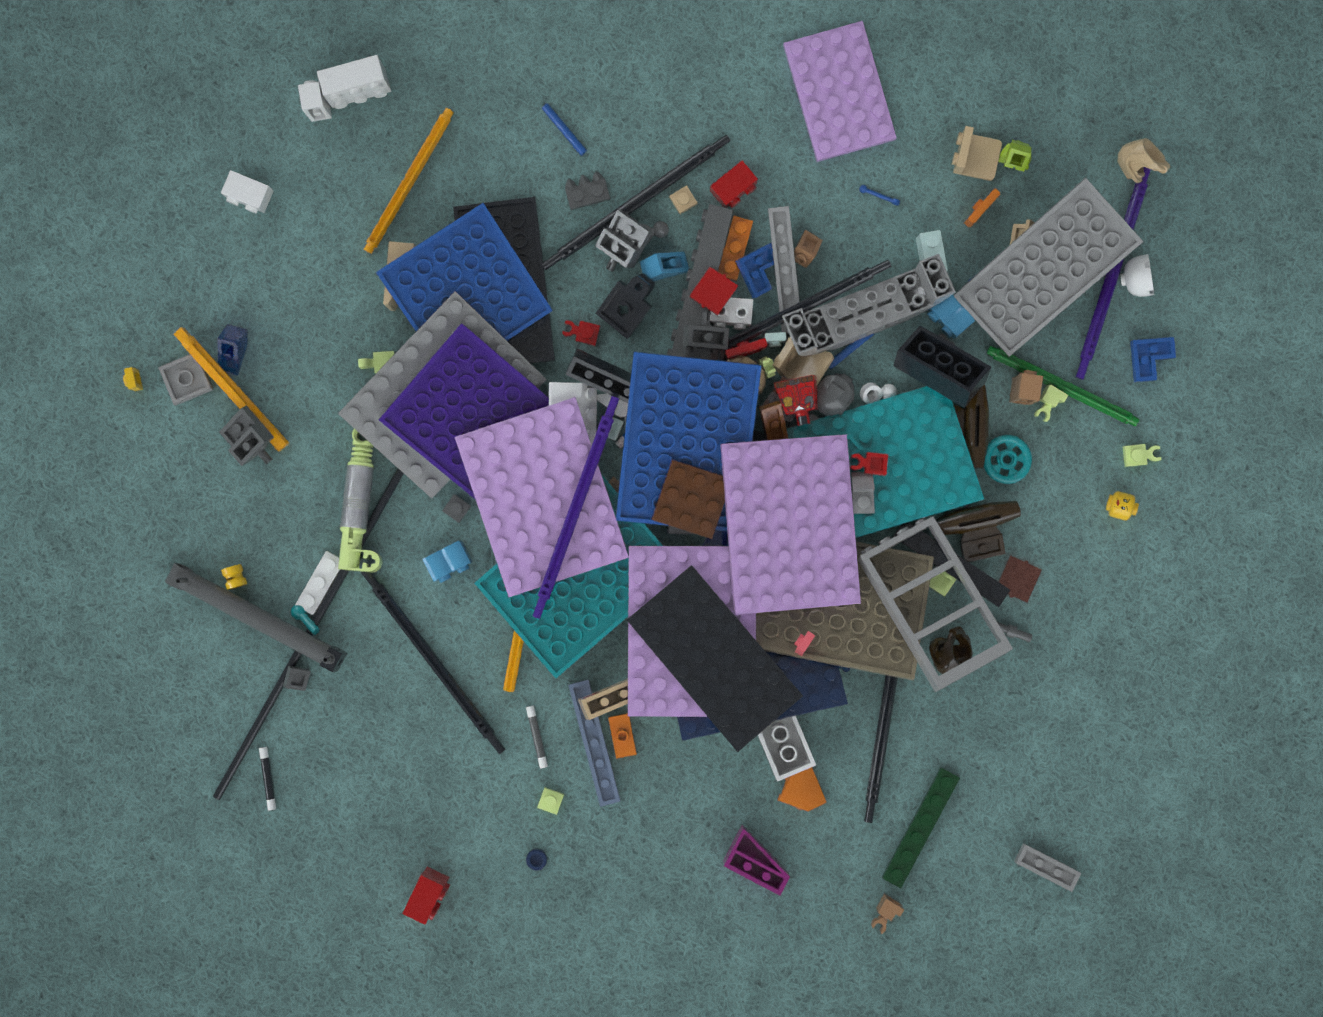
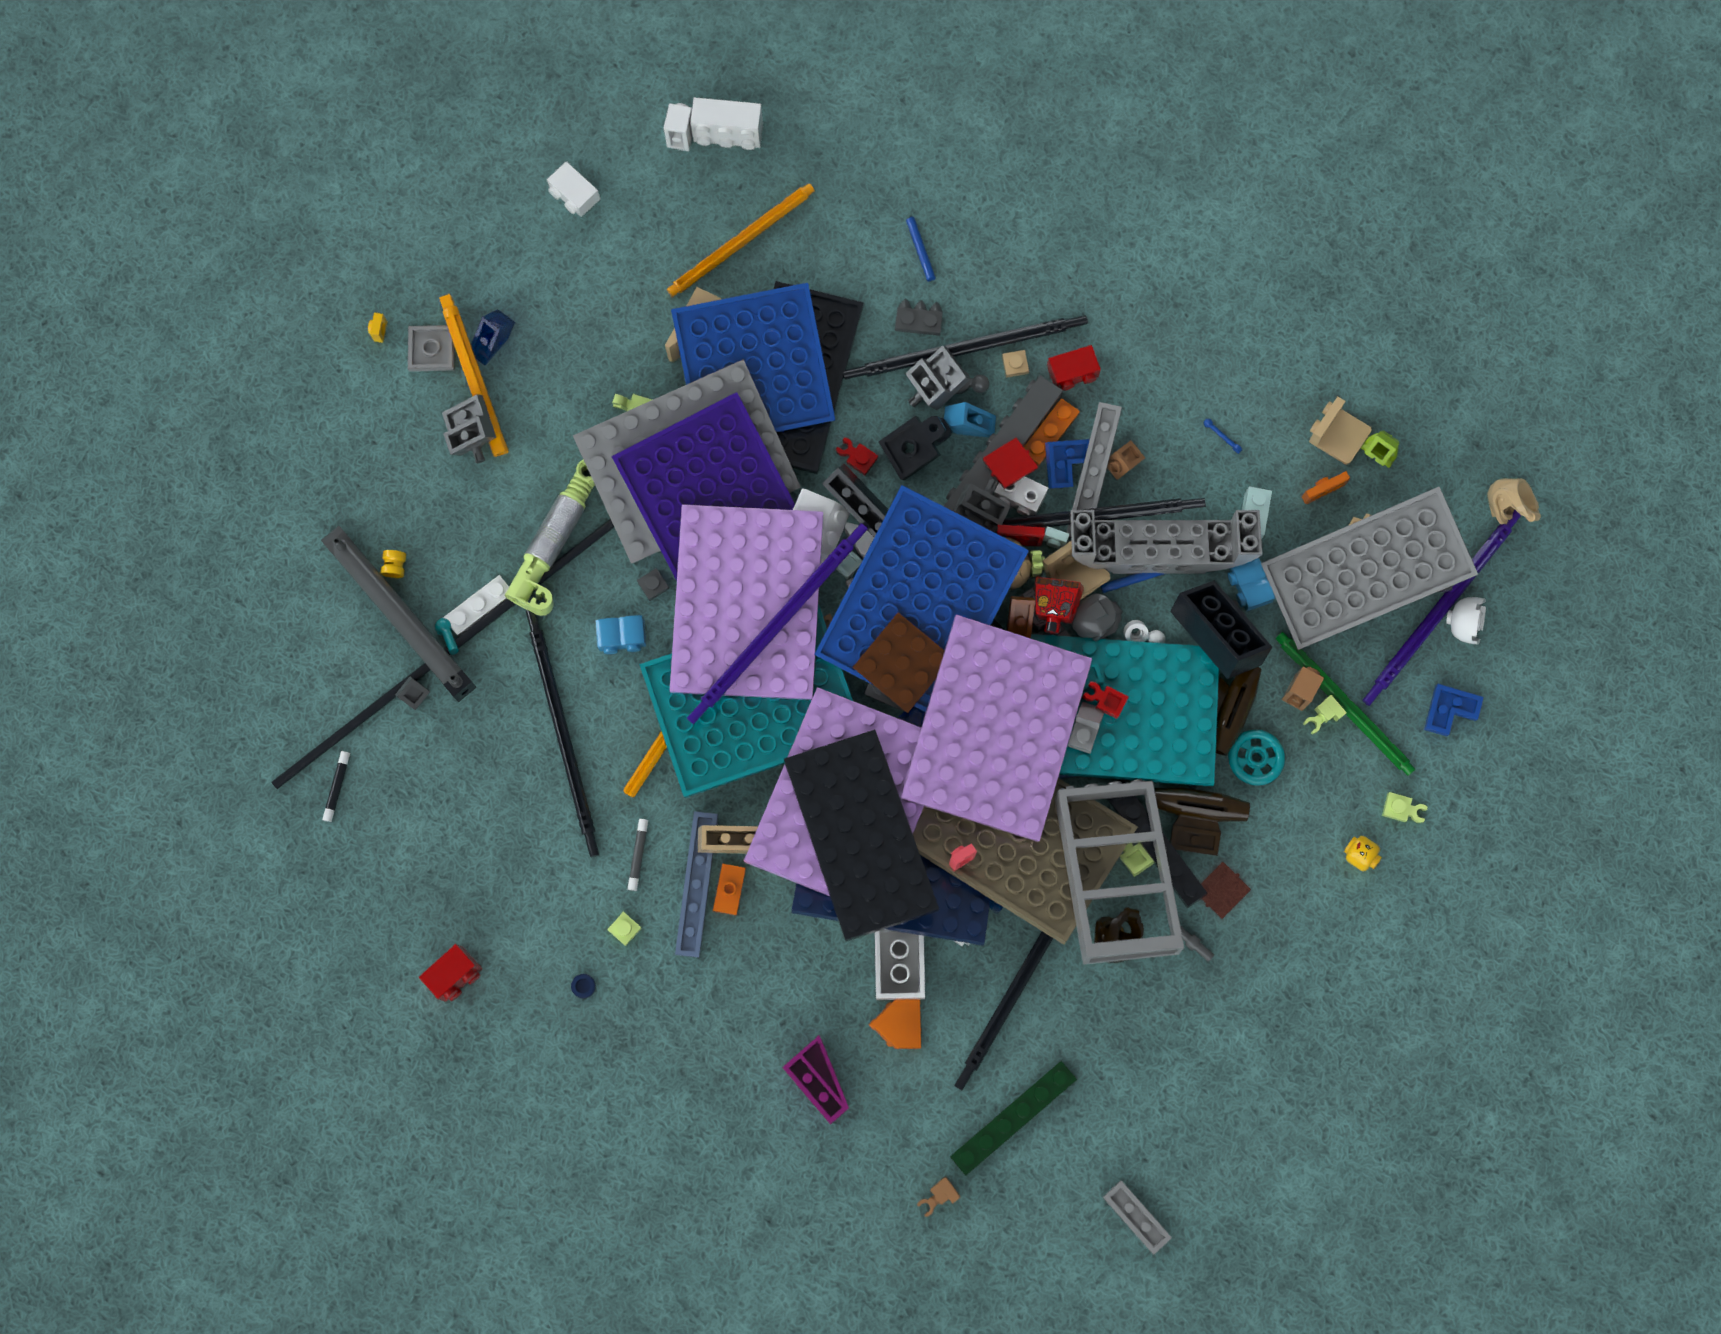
camera: 20 degrees right, 10 degrees down
lavender plate [783,21,897,162] -> none

